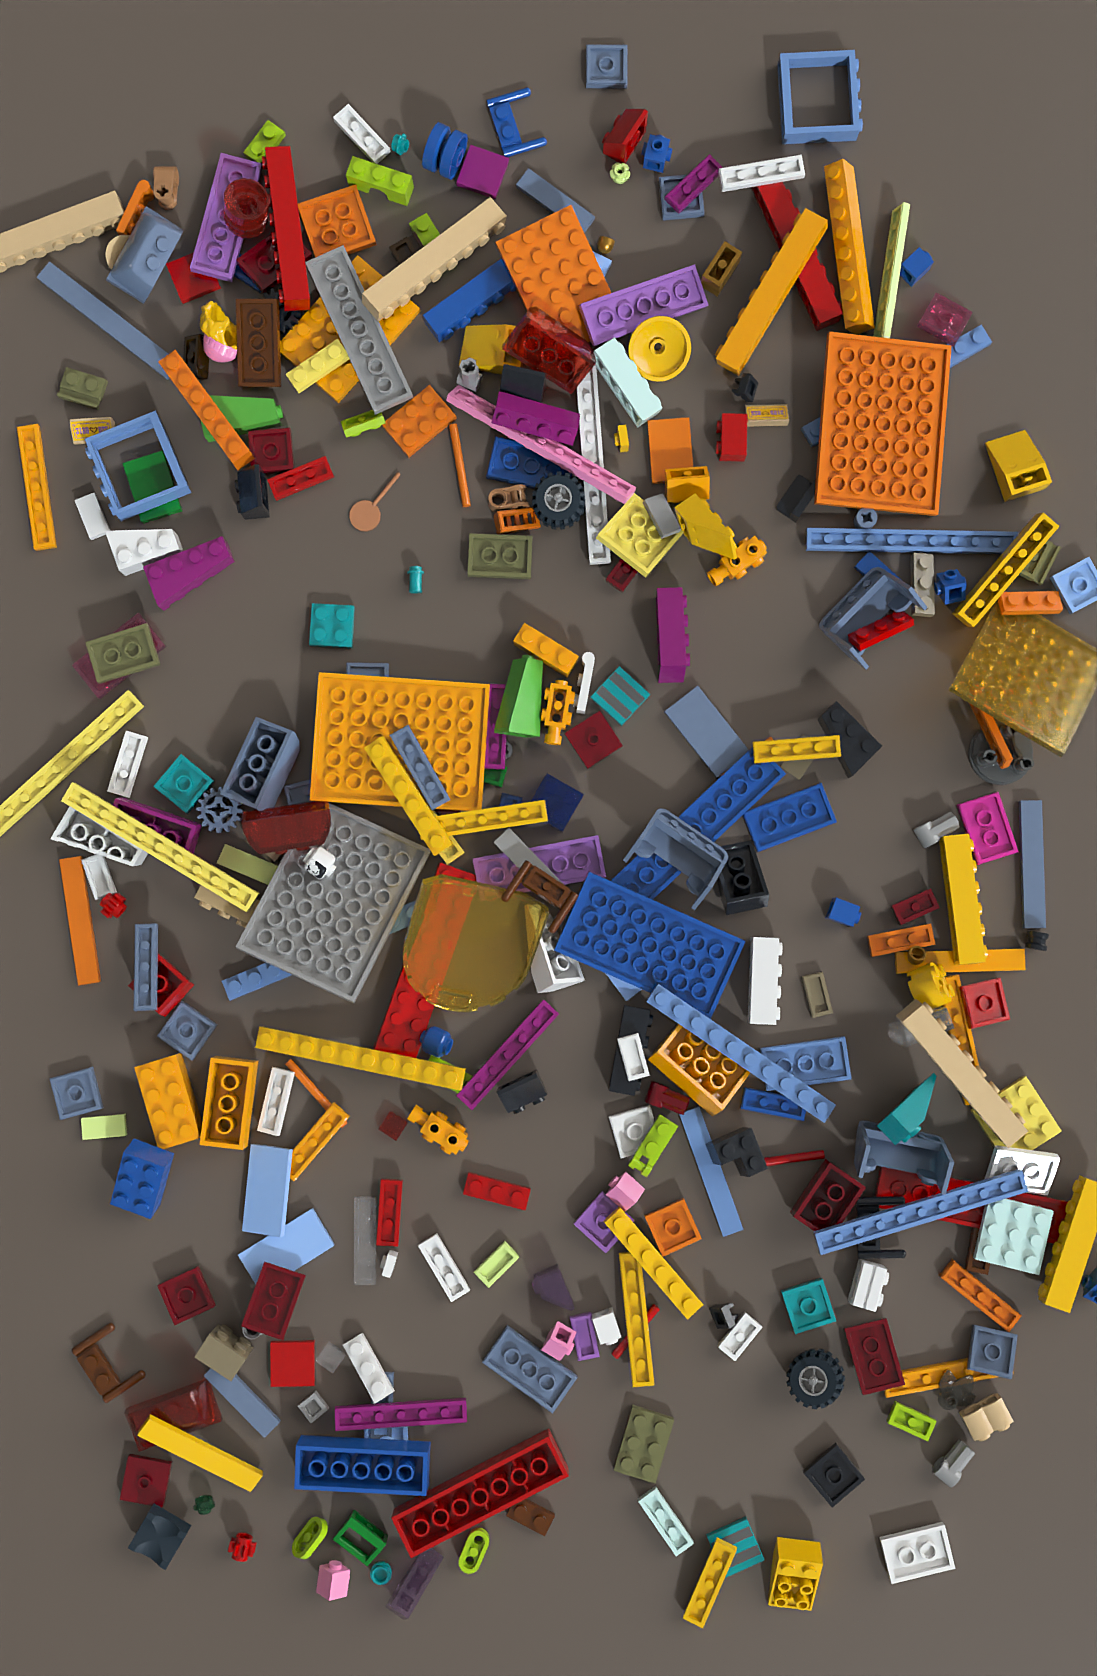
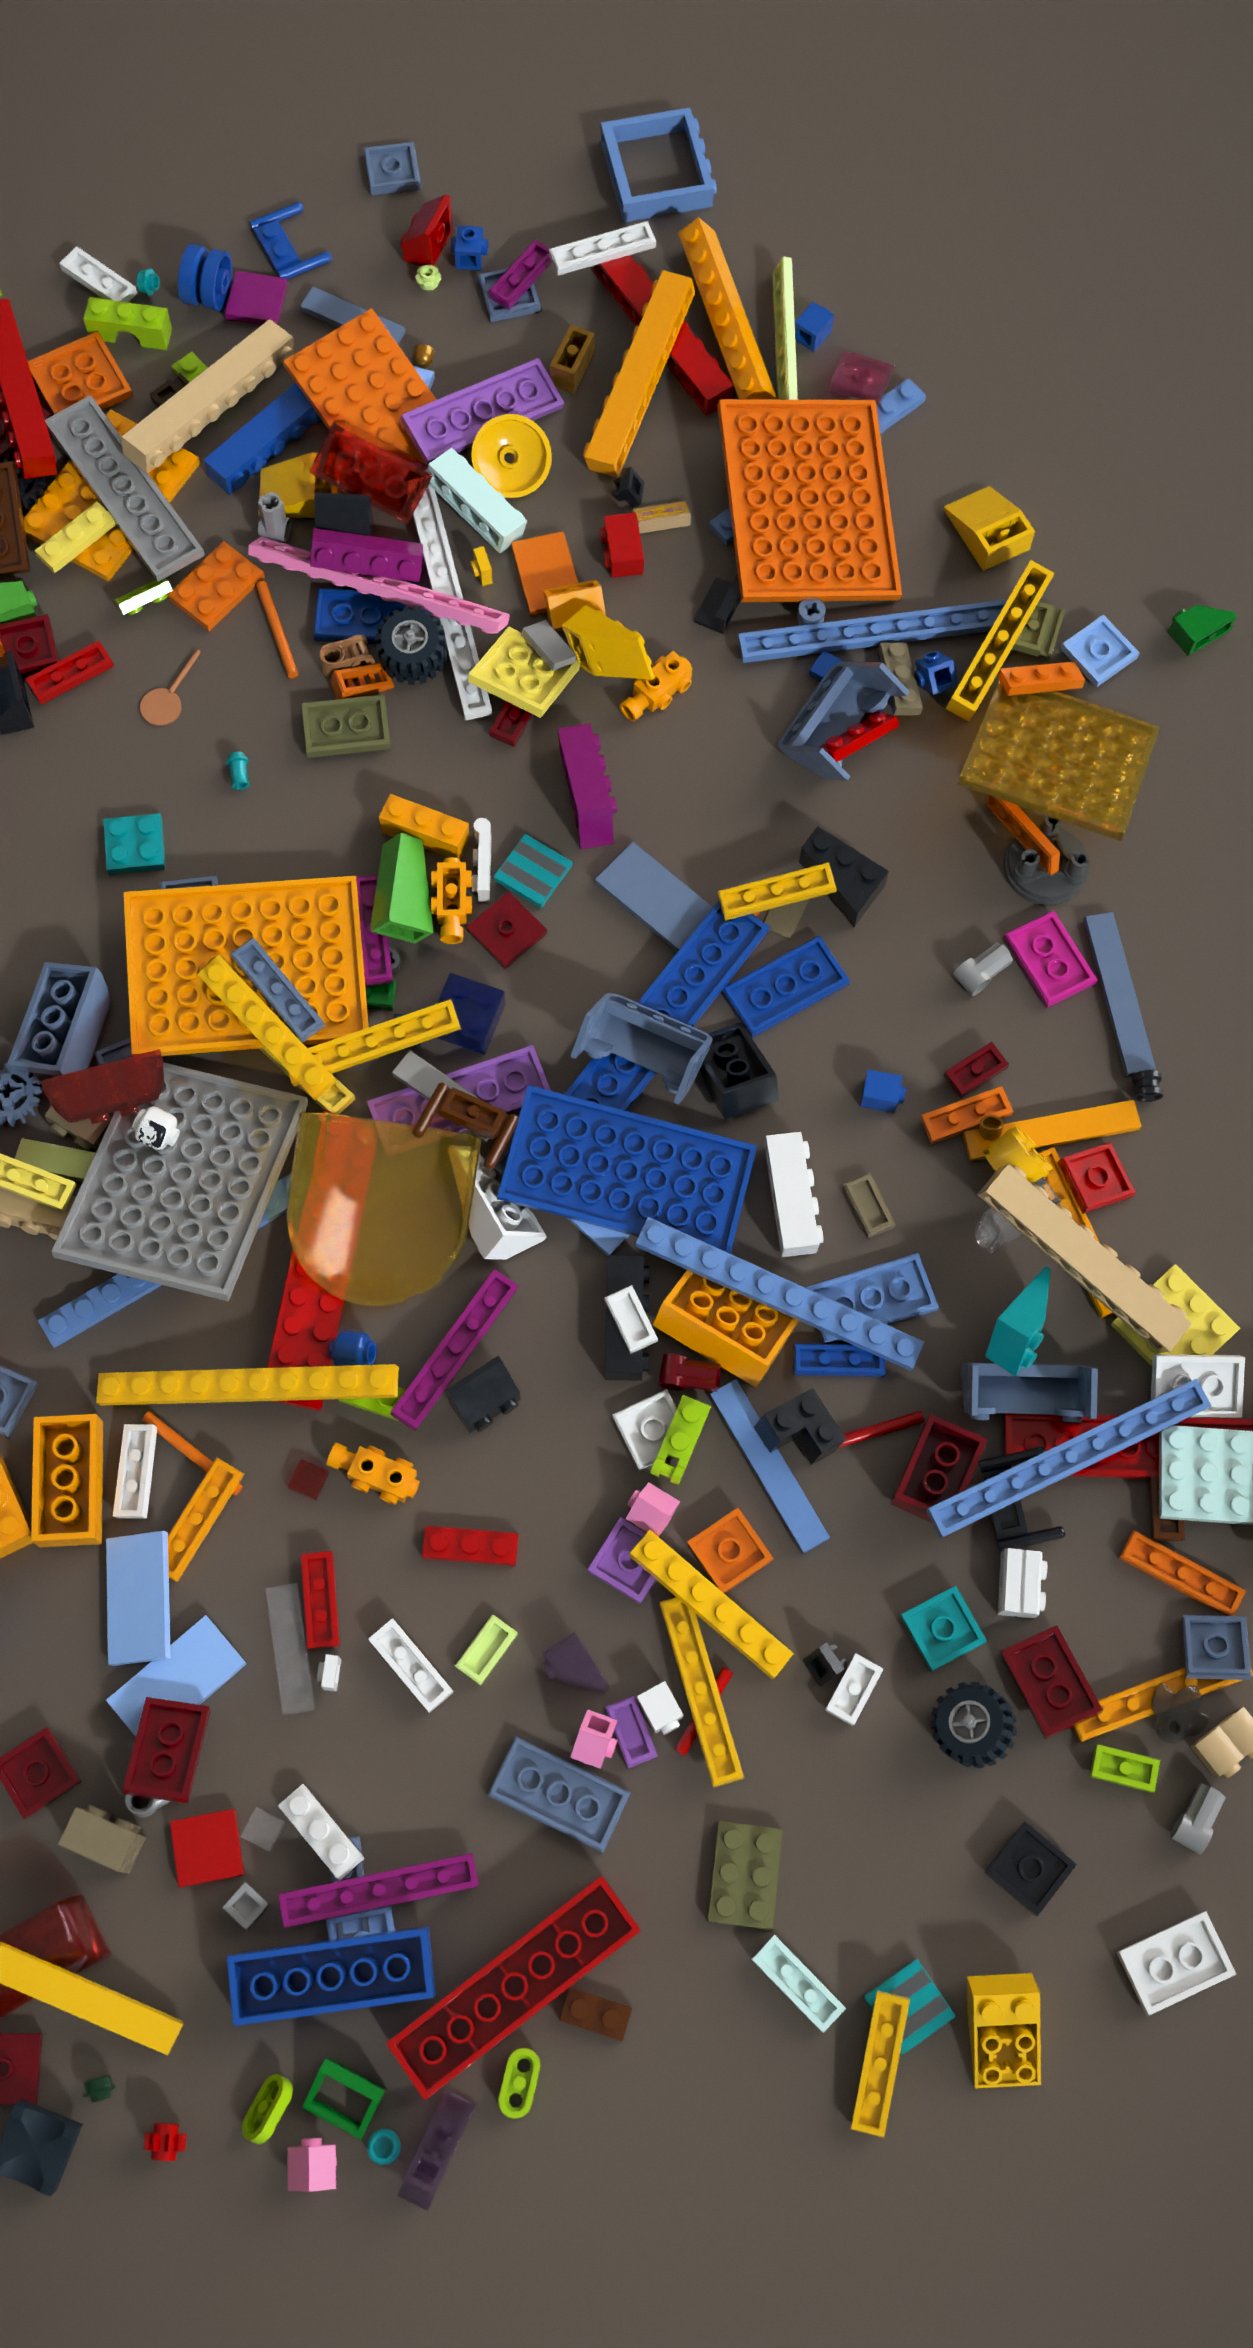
camera: 15 degrees left, 15 degrees down
sand blue tile [204,1368,281,1438] -> none
yellow brick [939,834,988,965] -> none

